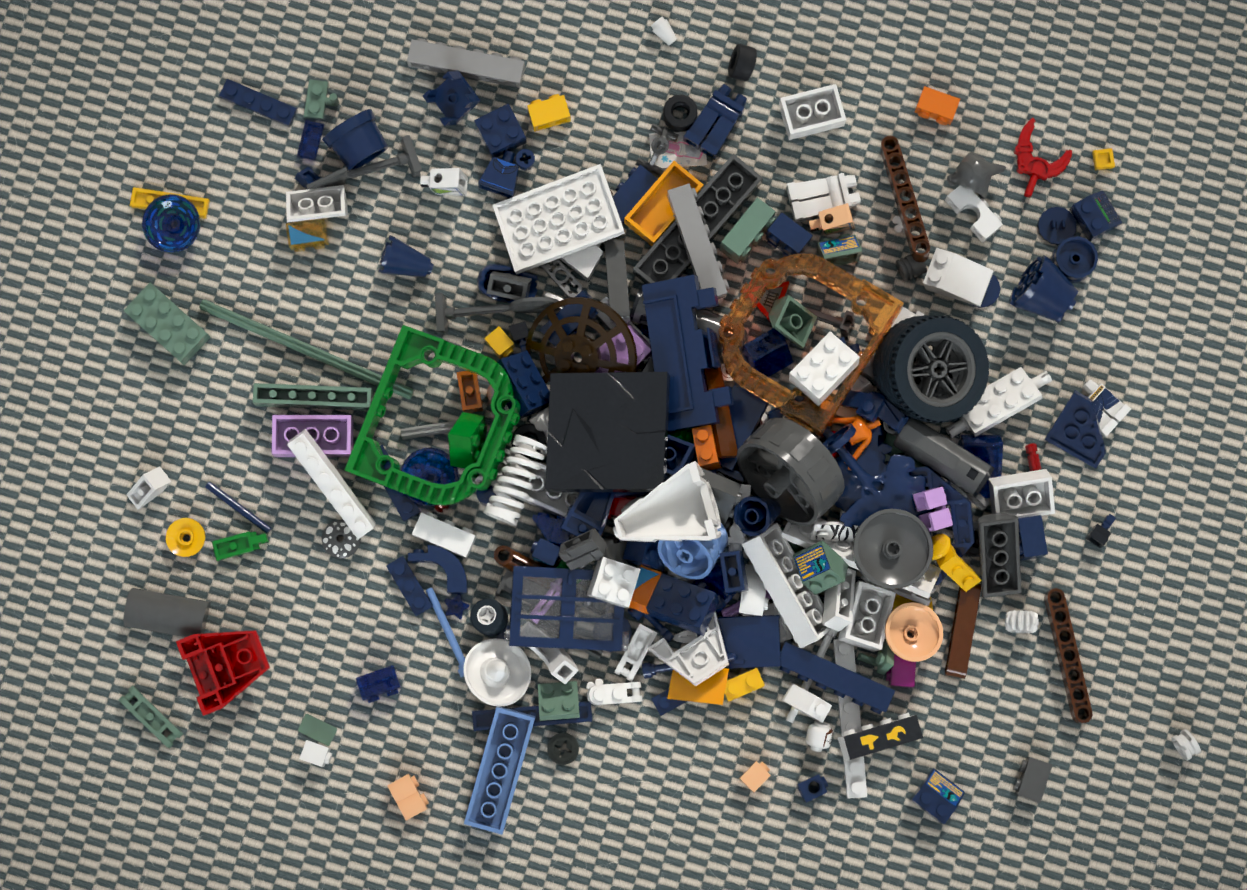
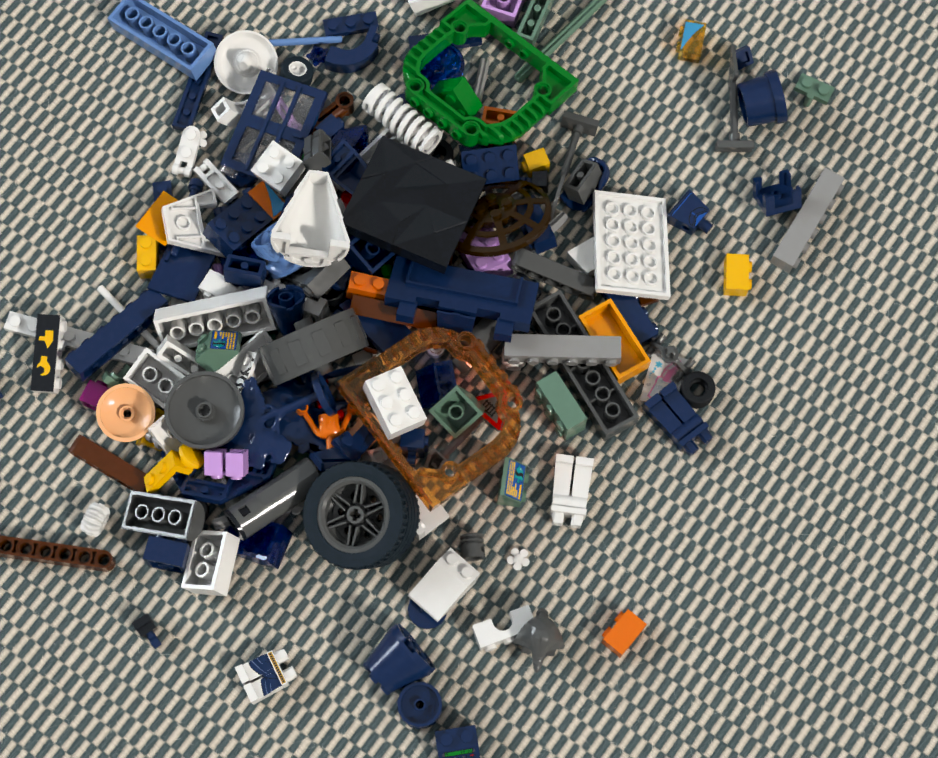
camera: 110 degrees right, 10 degrees down
dark blue plate [219,79,298,127] -> none
white slope [286,185,348,223] -> none
clear blue tile [297,120,325,161] -> none
dark blue cone [378,235,434,277] -> none
white brick [412,512,477,559] -> none
white torso [420,168,468,196] -> none
dark blue brick [474,103,527,158] -> none
dark blue bush [516,149,535,171] -> none
sand green plate [538,681,580,721] -> none
light grey beam [541,259,582,298] -> none
pearl dark grey gear [547,733,579,765] -> none
white cone [651,17,677,46] -> none
black tyre [728,44,757,81] -> none
light nougat brick [739,761,771,793] -> none
dark blue brick [765,212,813,262] -> none
white brick [779,84,846,140] -> none
white slope [782,683,832,723] -> none
dark blue brick [796,774,829,803] -> none
white head [805,721,833,752] -> none
light nougat torso [809,203,855,235] -> none
reddish brown beam [881,136,930,263] -> none
white plate [945,367,1052,439] -> none
red bar [1013,118,1072,198] -> none
red axle [1025,443,1041,471] -> none
dark blue piece [1038,207,1076,245] -> none
dark blue plate [1045,390,1106,469] -> none

